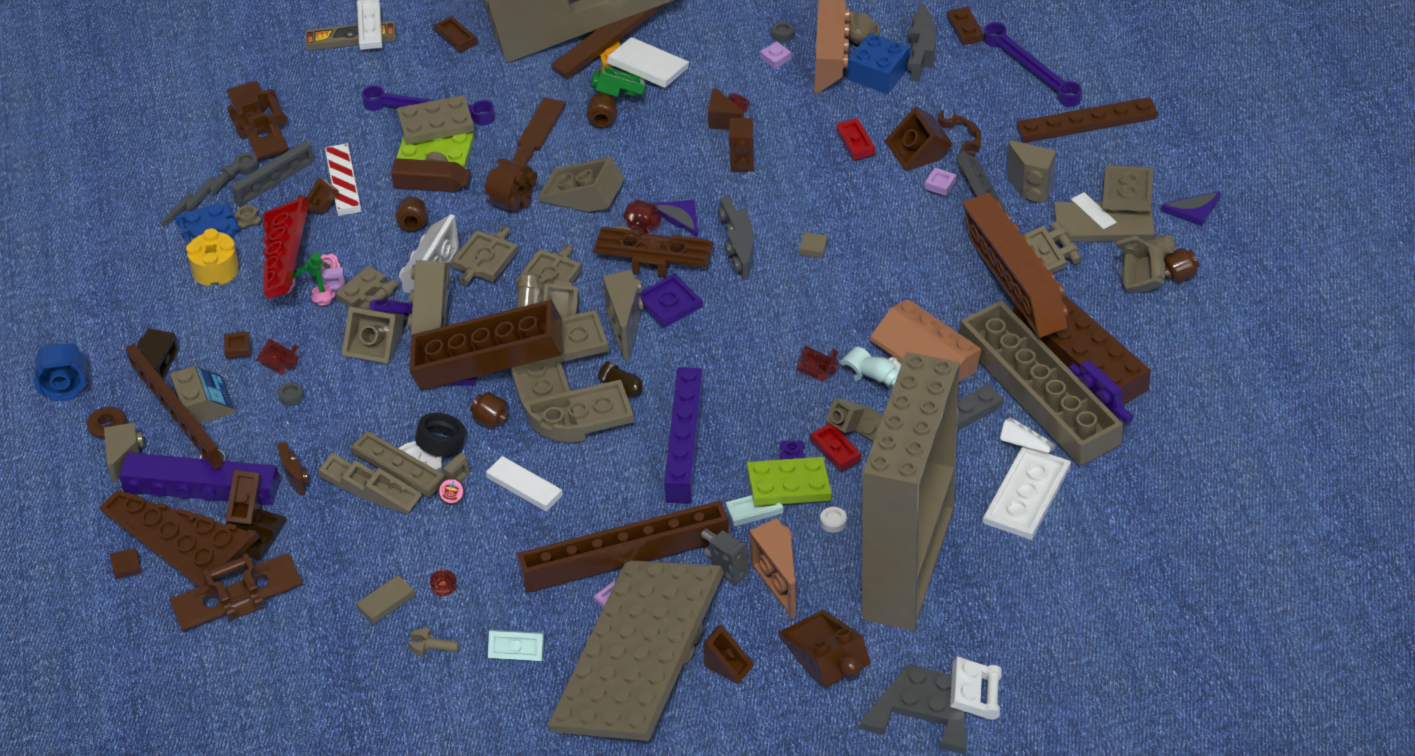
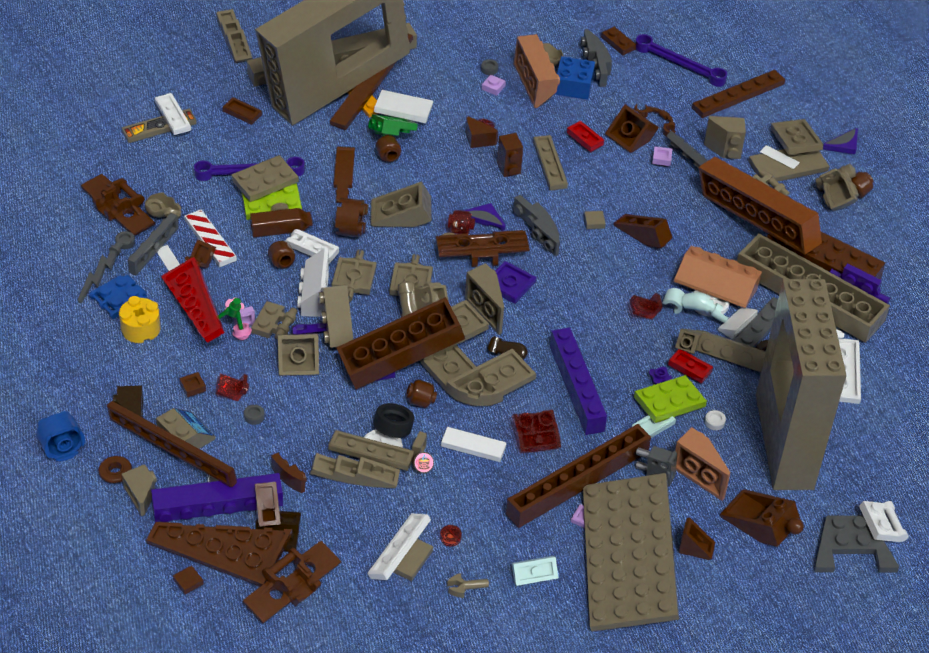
camera: 25 degrees left, 0 degrees up
dark tan plate [235,205,261,228] -> none
none -> dark tan hair [145,192,181,219]
none -> white sticker [157,245,180,271]
none -> white plate [285,229,339,264]
none -> white tile [368,513,431,580]
none -> clear red slope [512,410,561,453]
none -> dark tan tile [533,135,568,190]
none -> reddish brown slope [614,214,672,248]

